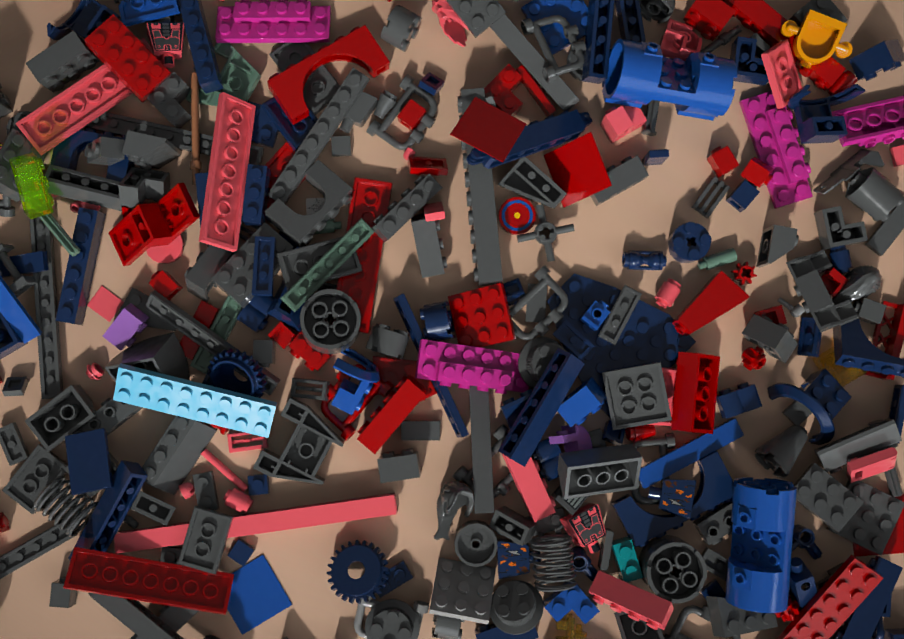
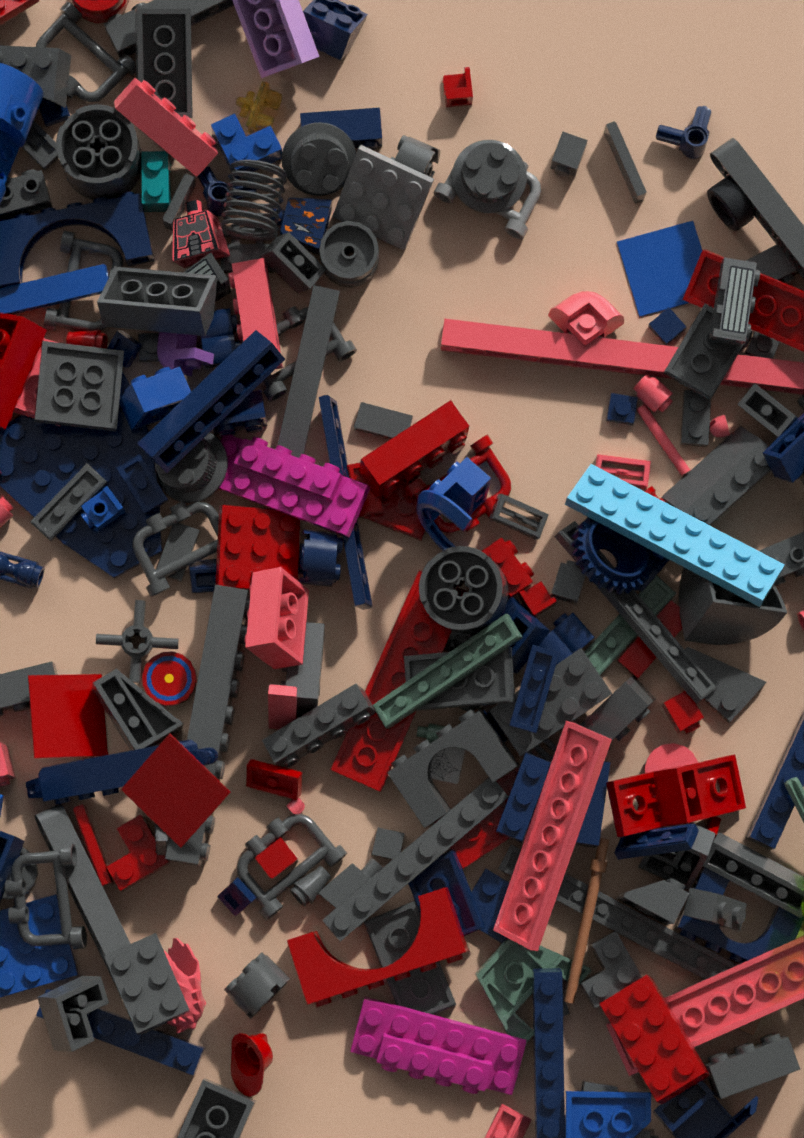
camera: 170 degrees left, 5 degrees down
coral arm [70,200,101,213] -> none
coral sticker [87,286,124,322] -> none
medium lavender brick [102,303,149,350] -> none
torso [147,22,184,68] -> none
dark grey wedge [253,397,345,485] -> none
dark blue gear [327,540,390,604] -> none
dark grey brick [366,323,409,360] -> none
dark grey brick [377,448,421,483] -> none
dark blue plate [377,560,413,598] -> none
dark grey hair [434,481,474,540] -> none
dark blue torso [648,479,696,520] -> none
none -> coral brick [245,567,309,669]
none -> coral brick [548,291,624,346]
none -> dark blue tile [614,824,699,860]
none -> wedge [708,257,760,346]

